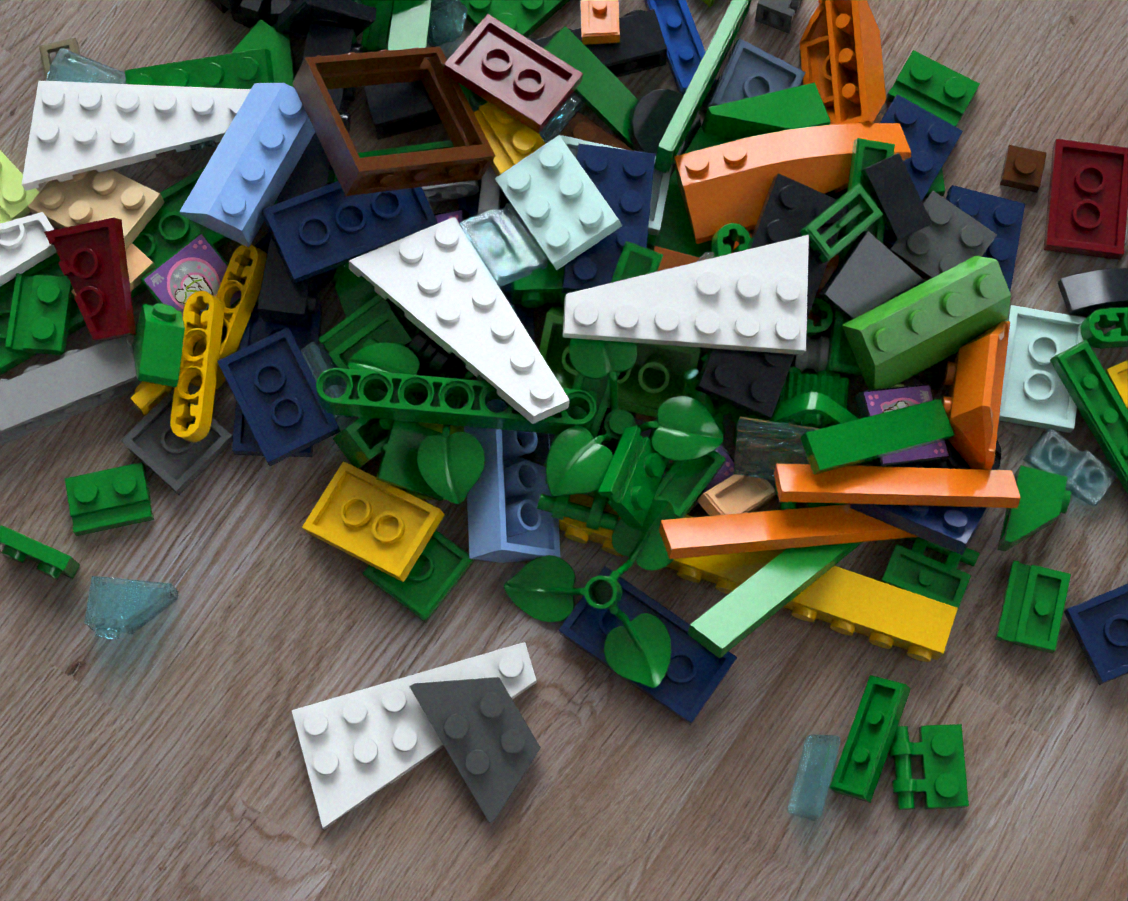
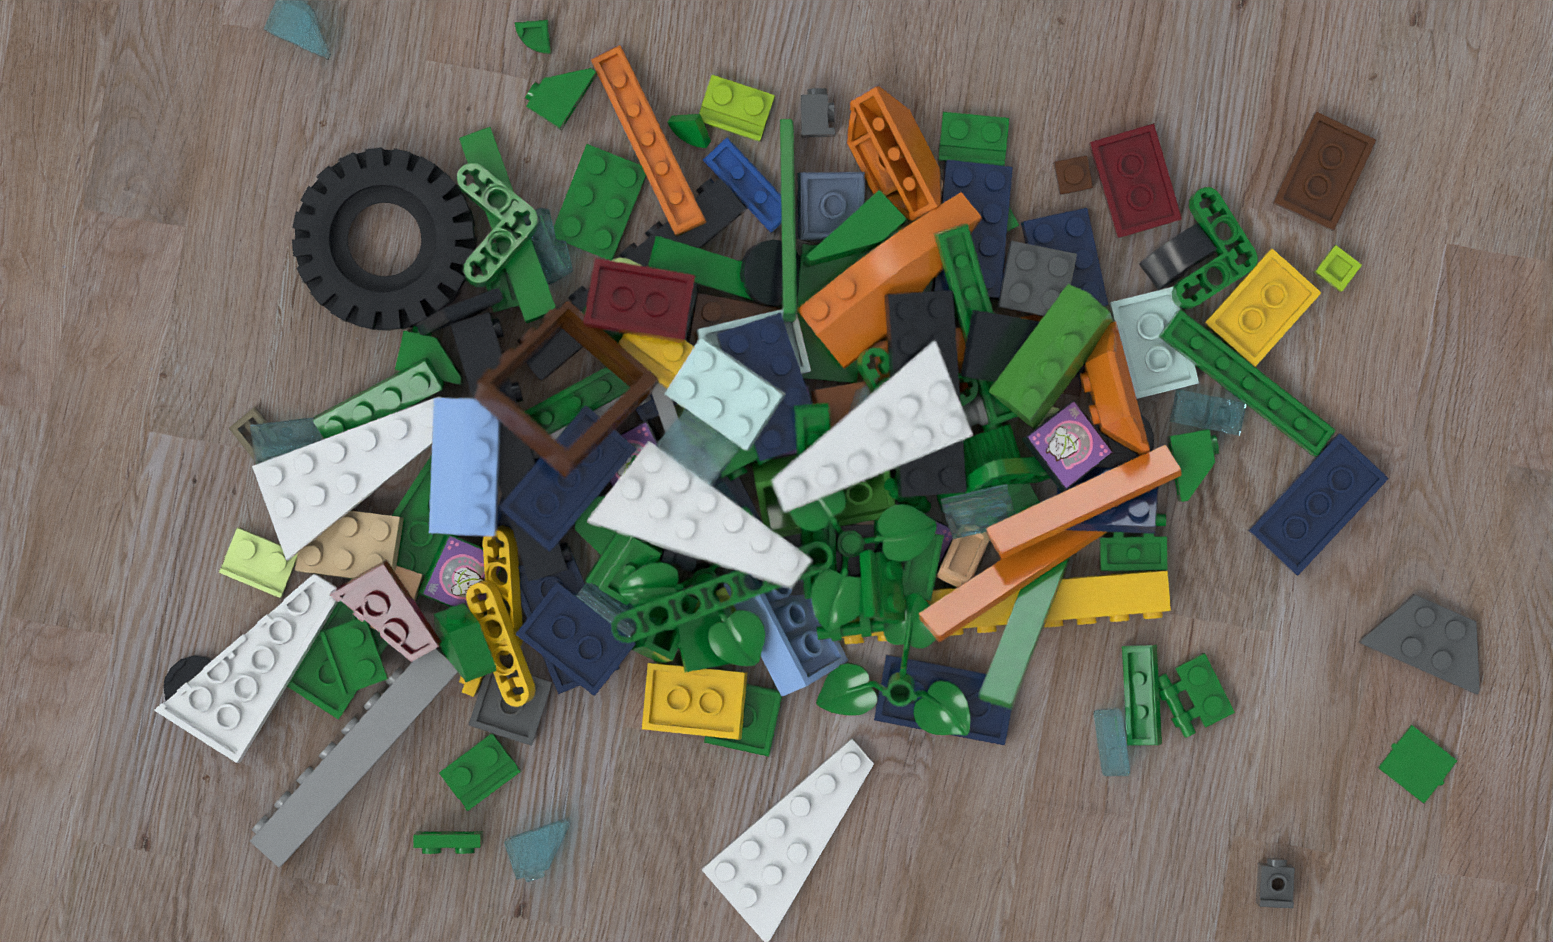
camera: 20 degrees left, 15 degrees up
dark grey wing [409,677,541,823] -> none
green tile [800,183,883,263] -> none
green tile [800,399,955,475] -> none
black tile [861,153,932,242] -> none
green plate [995,560,1071,654] -> none

